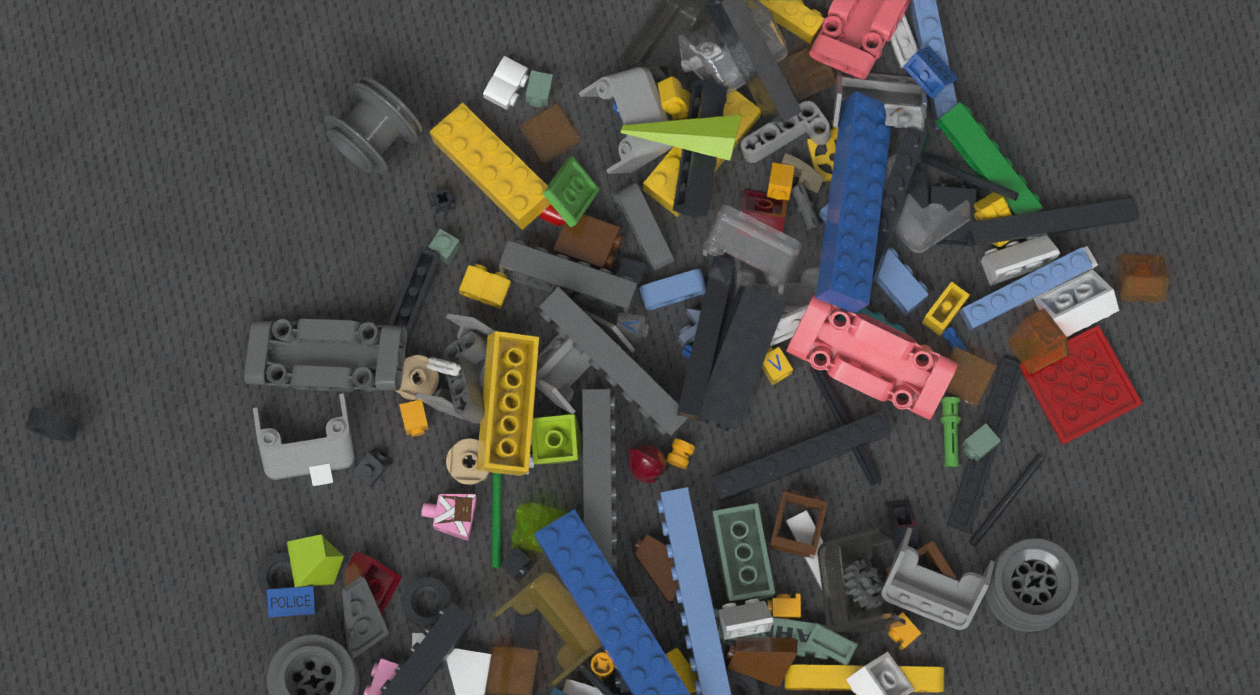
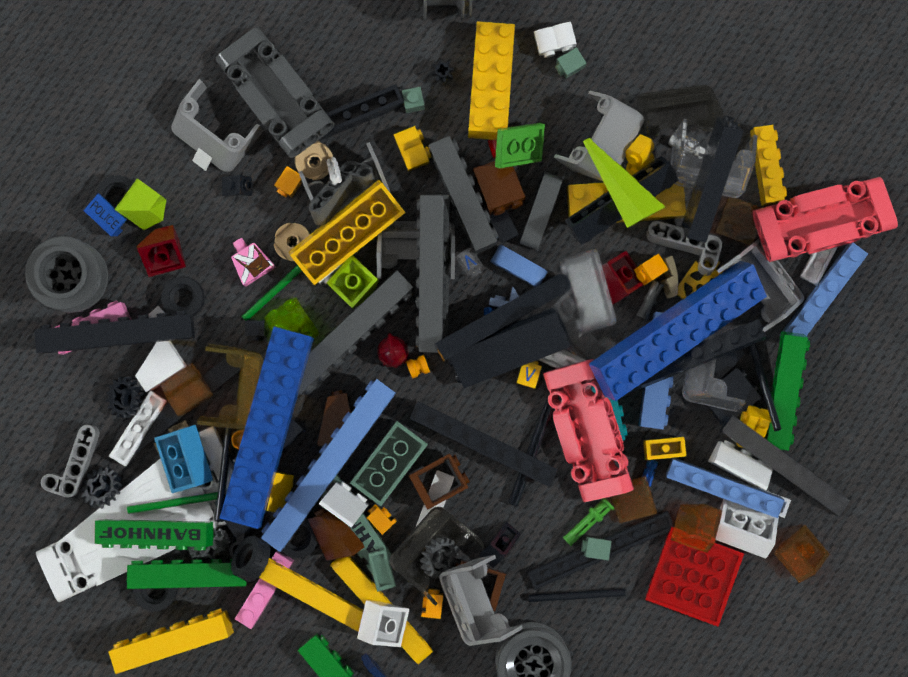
camera: 50 degrees right, 10 degrees up
dark grey wing [342,576,389,659] -> none
clear orange tile [519,104,581,165] -> none
light grey hips [884,102,926,129] -> none
blue panel [903,46,958,99] -> none

